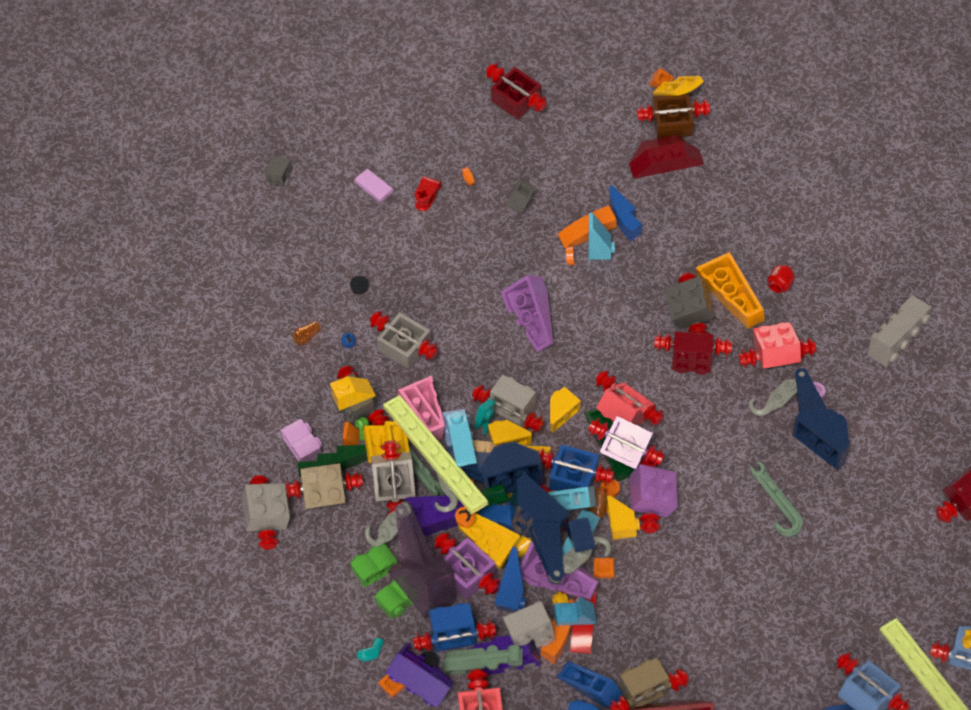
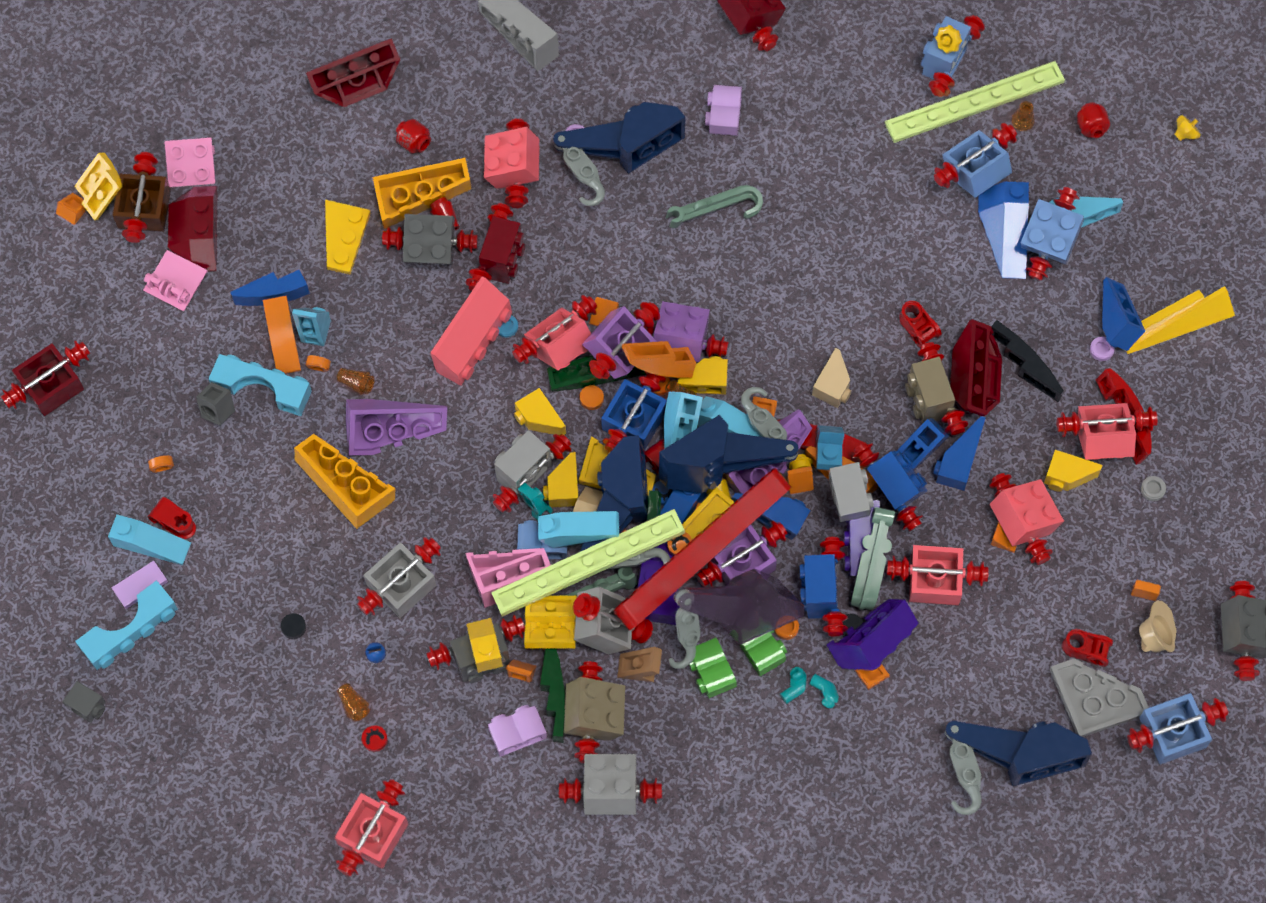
camera: 80 degrees left, 10 degrees up
bright green arm [355,417,370,441] -> none
dark blue slope [564,517,595,553] -> none
none -> medium azure arch [75,580,178,670]
none -> medium azure slope [108,515,191,565]
none -> bright pink hinge [143,250,207,311]
none -> bright pink hinge [165,138,215,187]
none -> medium azure arch [208,354,312,416]
none -> light orange wedge [294,434,395,529]
none -> dark red wedge [306,38,400,107]
none -> yellow wing [325,200,371,275]
none -> coral brick [335,779,408,877]
none -> clear orange cone [337,368,375,395]
none -> red tile [362,725,388,752]
none -> red cone [430,197,460,230]
none -> coral slope [430,277,512,386]
none -> dark azure tile [498,315,518,338]
none -> orange tile [580,385,604,410]
none -> orange slope [589,297,619,326]
none -> red beam [613,468,792,631]
none -> medium nougat slope [617,647,662,682]
none -> orange slope [622,341,696,378]
none -> lavender brick [705,85,742,136]
none -> orange tile [774,614,799,640]
none -> teal arm [780,667,807,704]
none -> orange slope [786,466,814,494]
none -> tan slope [812,348,852,408]
none -> blue brick [852,442,928,532]
none -> red piece [899,301,942,349]

